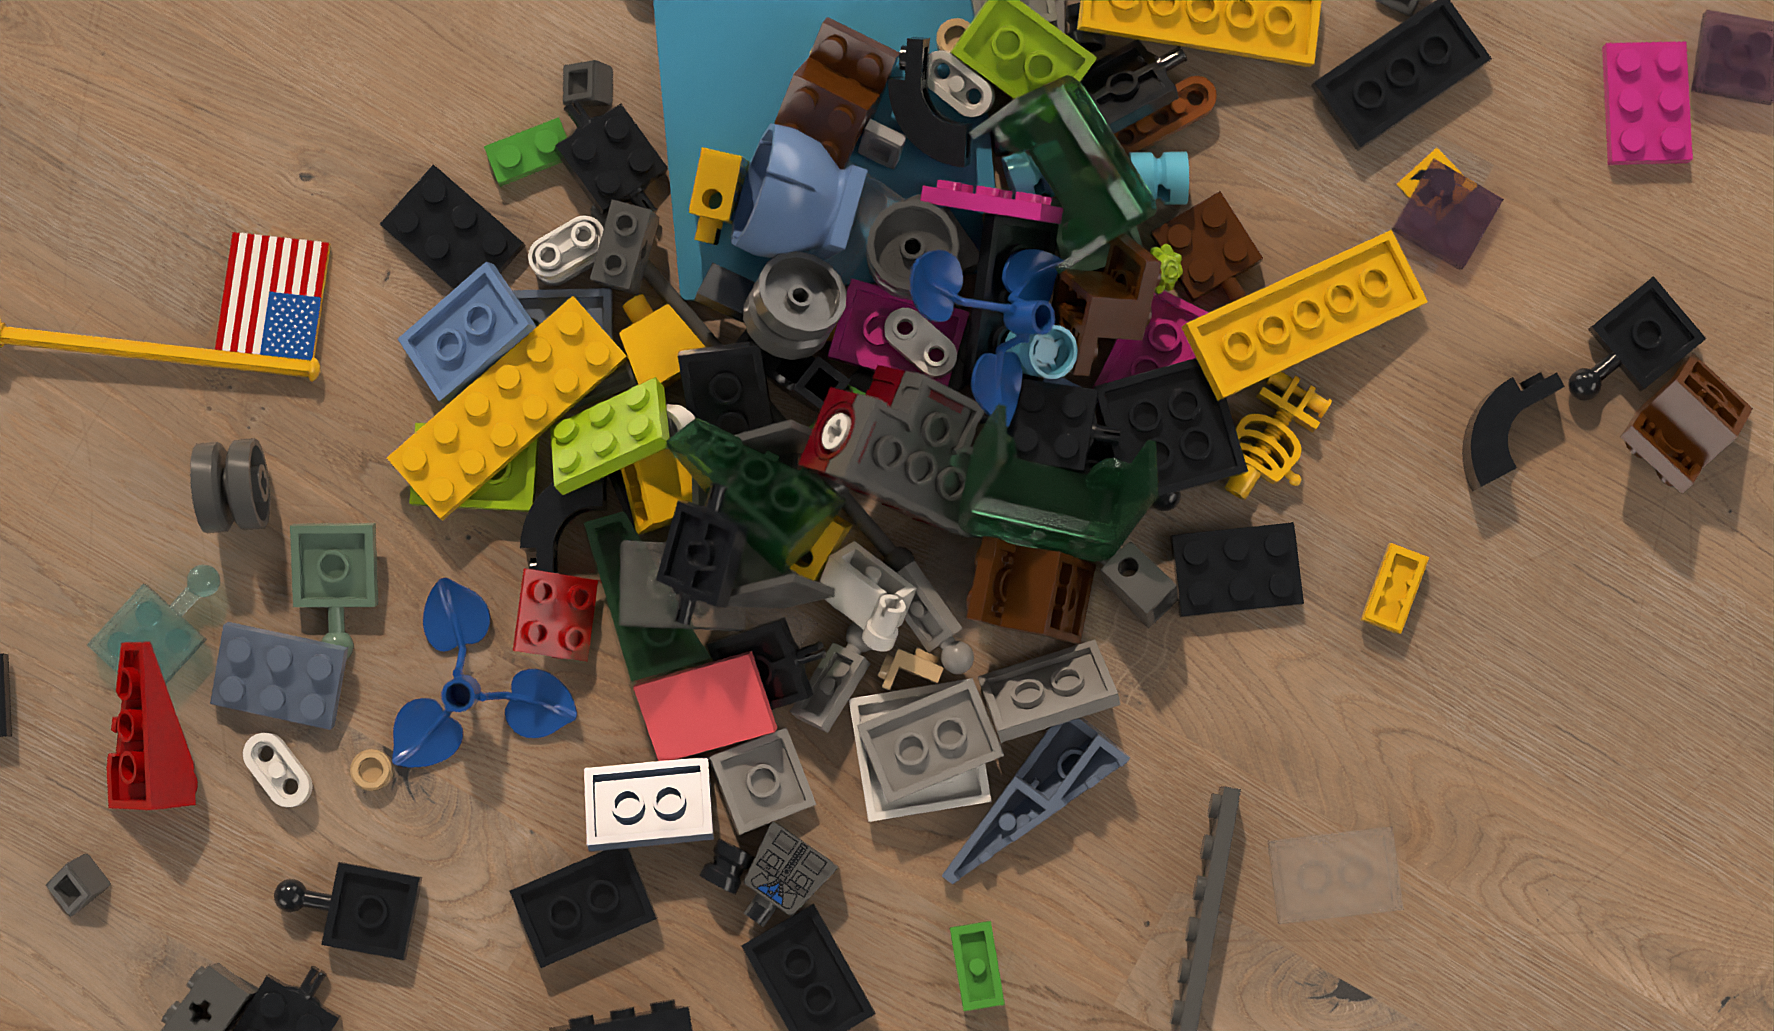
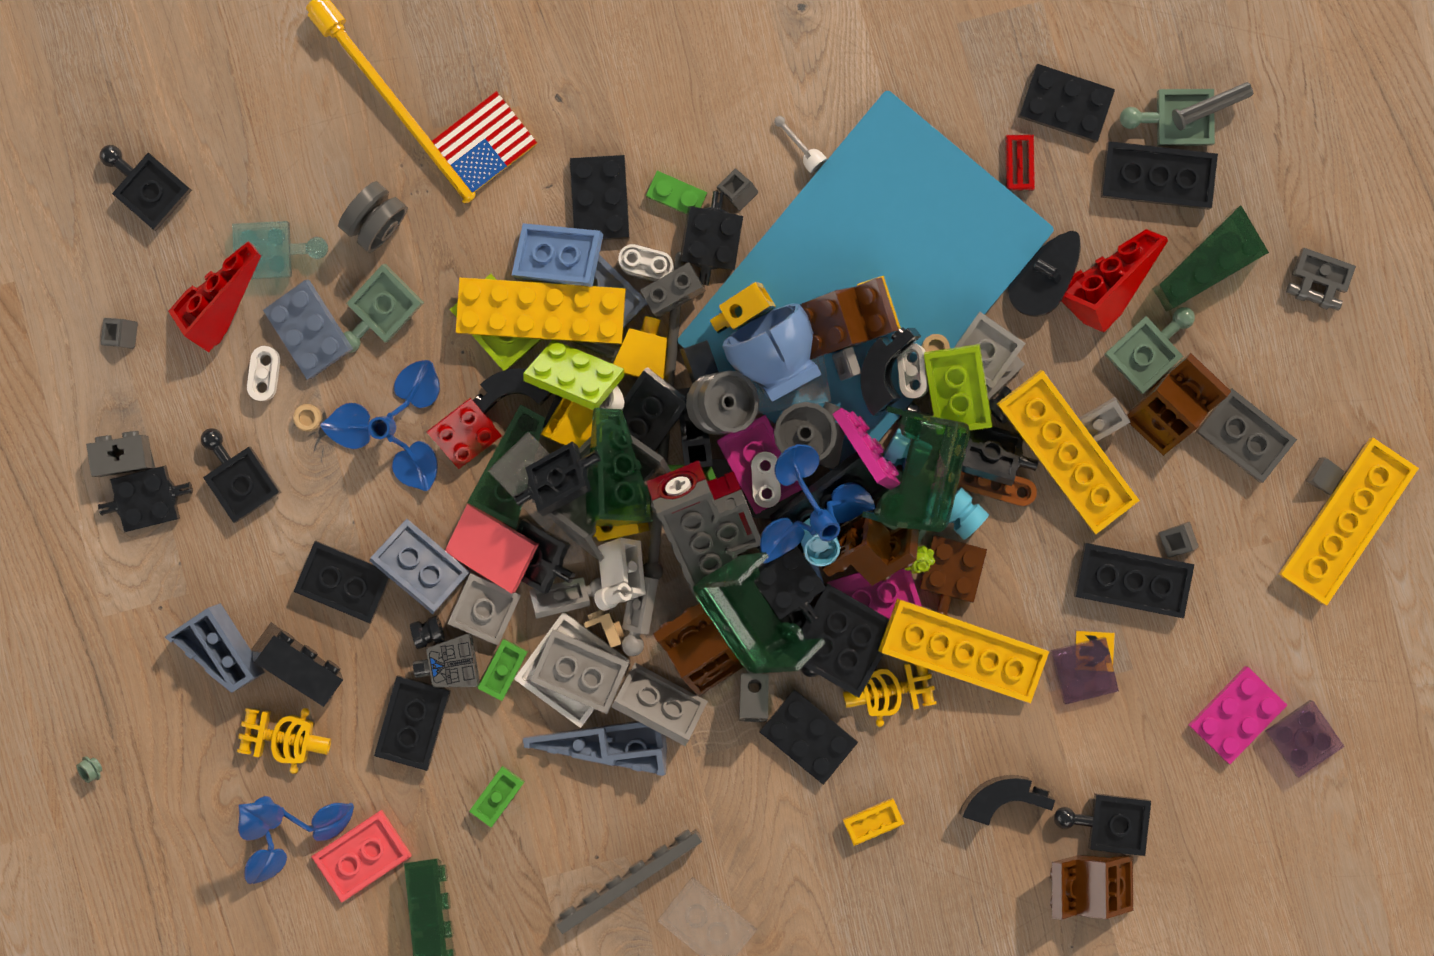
camera: 45 degrees right, 5 degrees up
none -> bright green plate [478,639,528,701]

